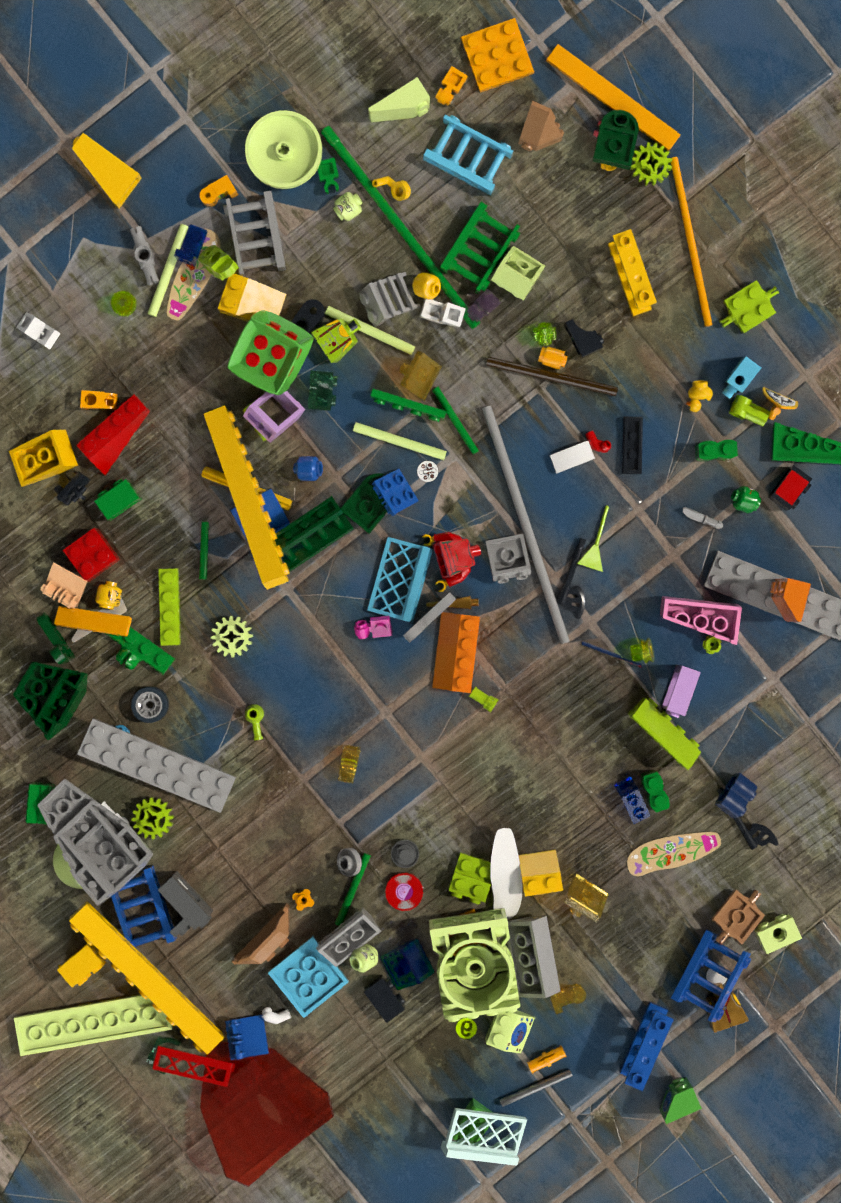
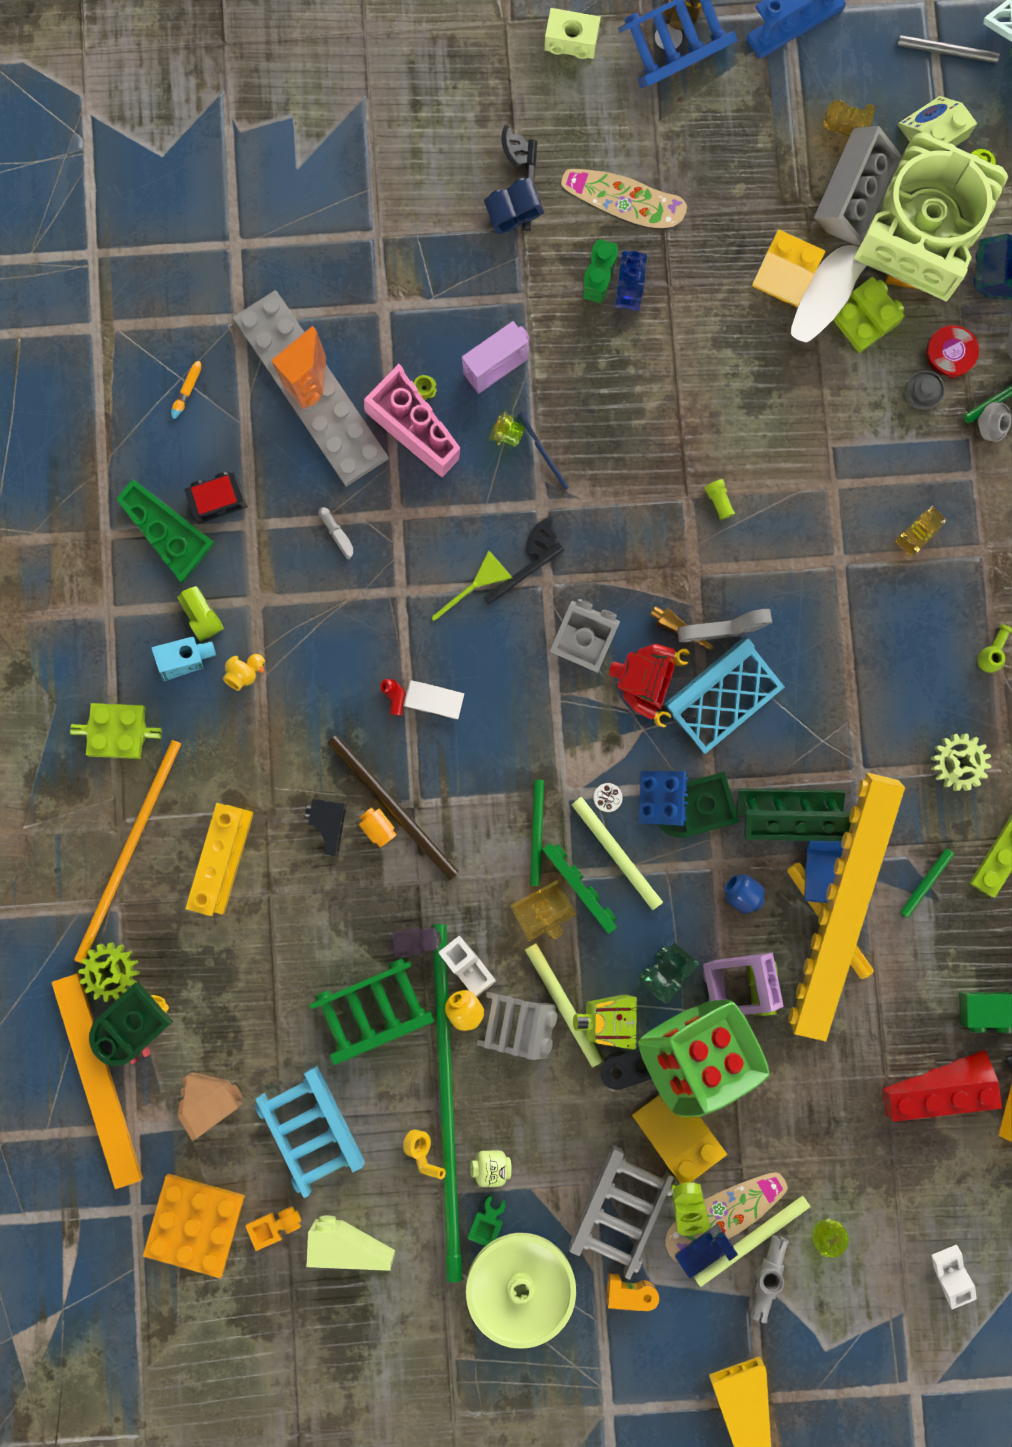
camera: 140 degrees left, 5 degrees down
light orange leg [80,390,118,410] -> none
dark pink plate [354,616,392,639] -> none
orange slope [432,612,480,693] -> none
light grey piece [482,406,570,644] -> none
yellowish green slope [491,246,545,300] -> none
light orange pin [527,1046,567,1074] -> none
clear neon green gear [533,322,556,346] -> none
clear yellow tile [564,874,609,923] -> none
black tile [622,416,643,475] -> none
lime slope [628,697,701,770] -> none
green brick [695,440,738,462] -> none
medium nougat plate [711,890,765,945] -> none
green head [731,486,761,514] -> none
shield [762,387,798,420] -> none

